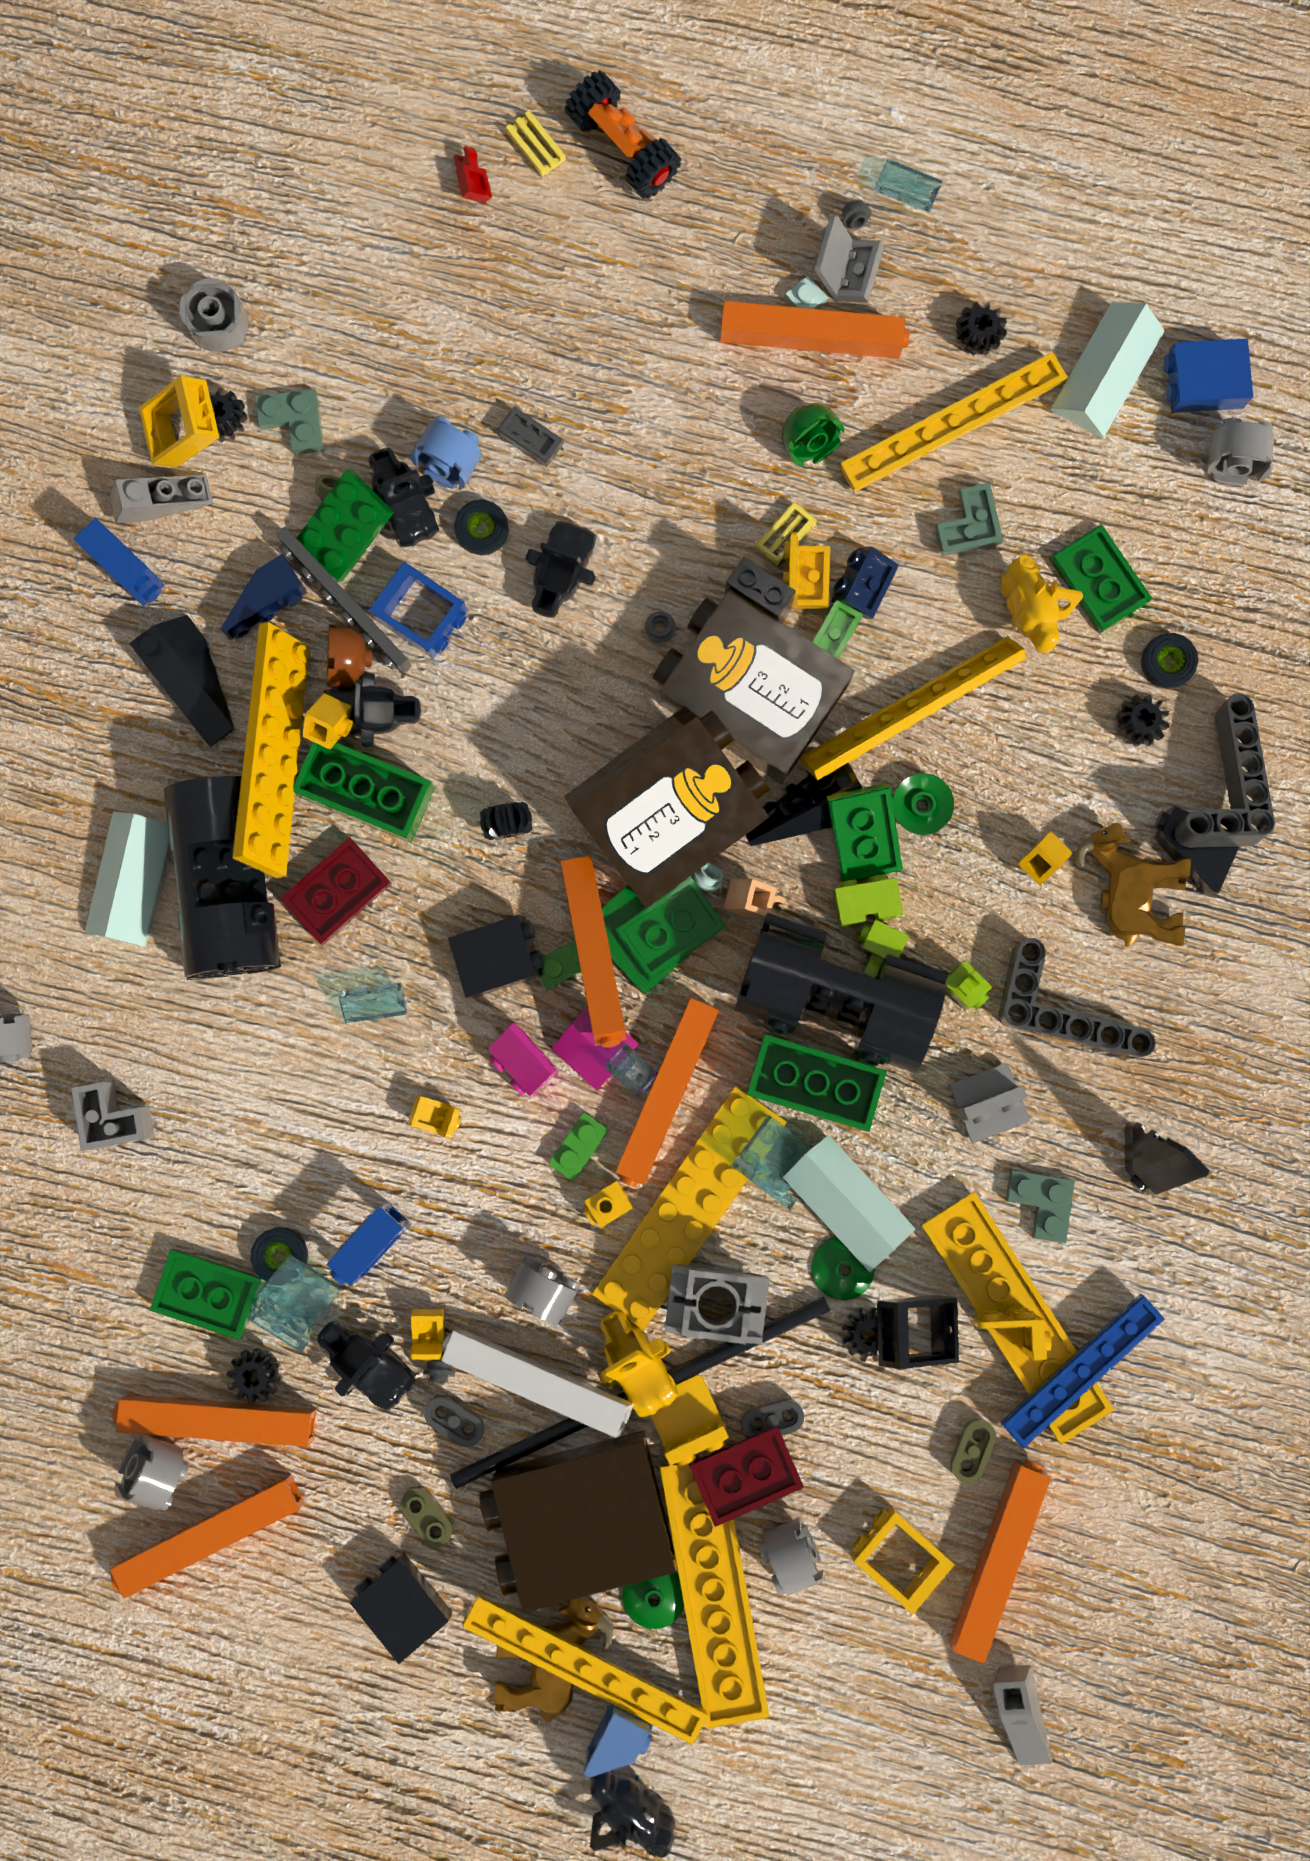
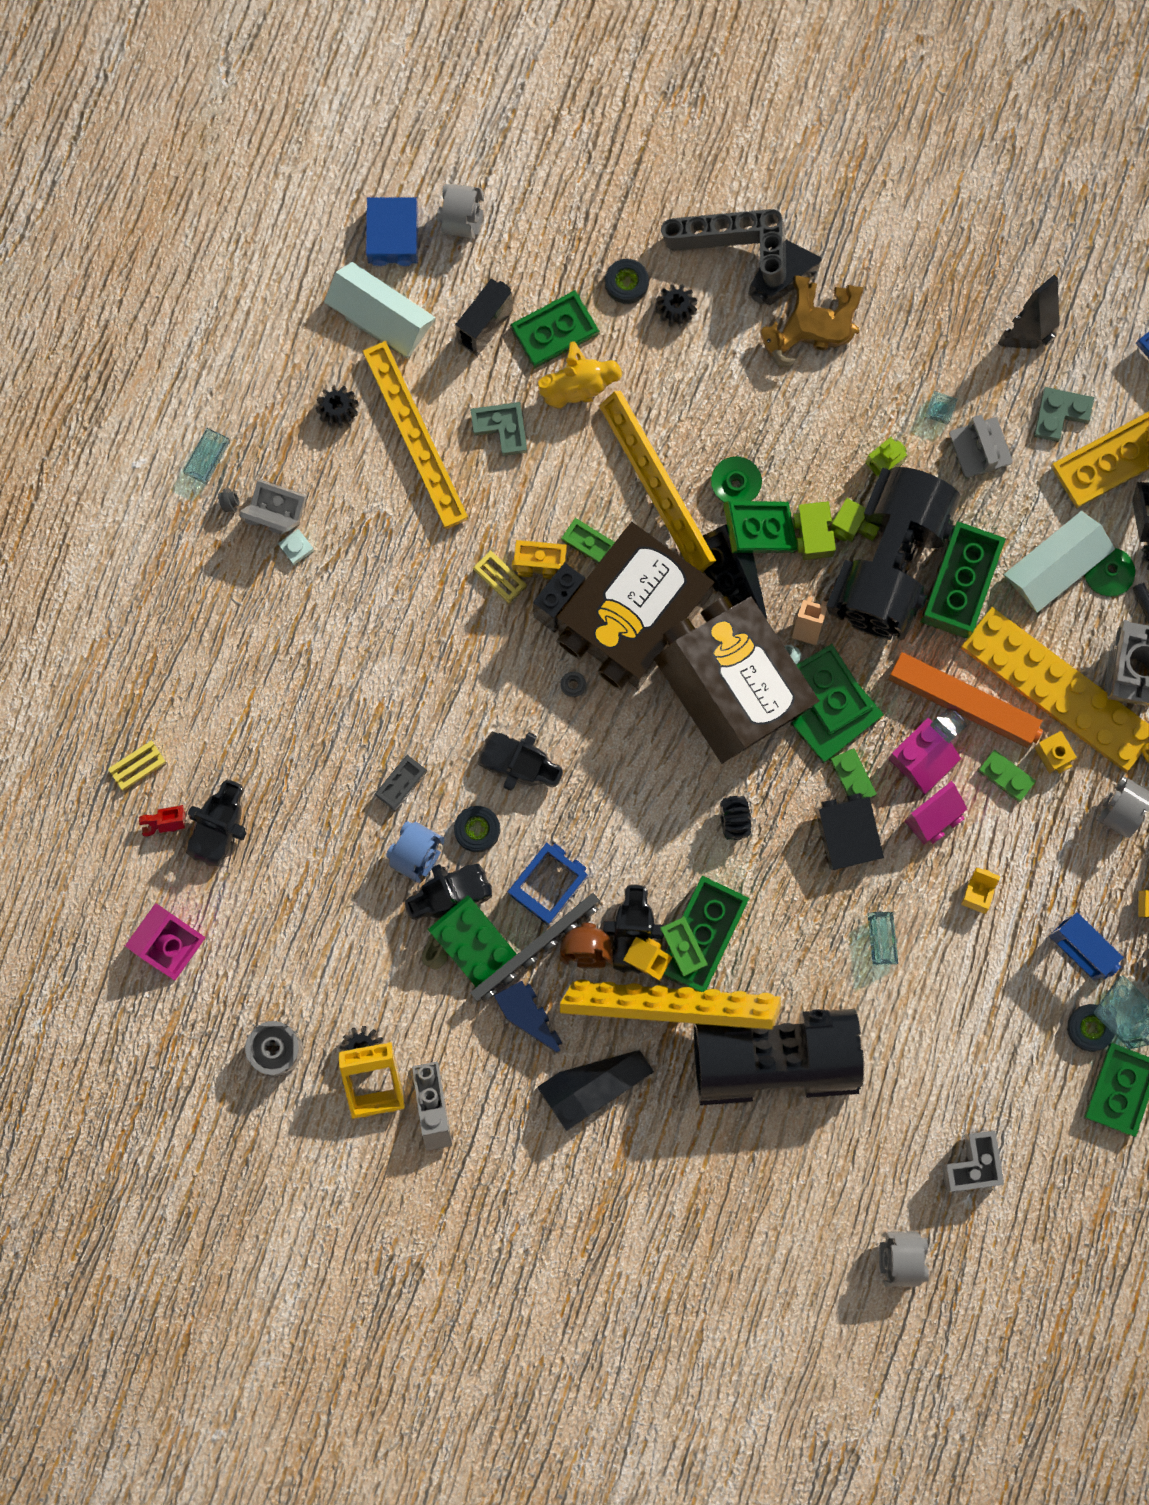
camera: 90 degrees left, 5 degrees down
blue brick [73,517,165,606] -> none
light aqua slope [85,811,170,947] -> none
sand green plate [255,389,324,455] -> none
dark red plate [280,837,392,945] -> none
orange brick [561,855,626,1048] -> none
black plate [564,70,682,199] -> none
orange brick [720,301,910,359] -> none
clear light blue bracket [731,1116,809,1210] -> none
green cylinder [782,403,844,466] -> none
dark blue bracket [831,546,899,619] -> none
dark grey beam [998,938,1156,1058] -> none
yellow brick [1018,831,1073,886] -> none
none -> dark pink slope [125,903,206,980]
none -> black piece [186,780,247,867]
none -> black brick [455,278,513,357]
none -> bright green plate [660,916,708,977]
none -> clear light blue plate [924,391,958,425]

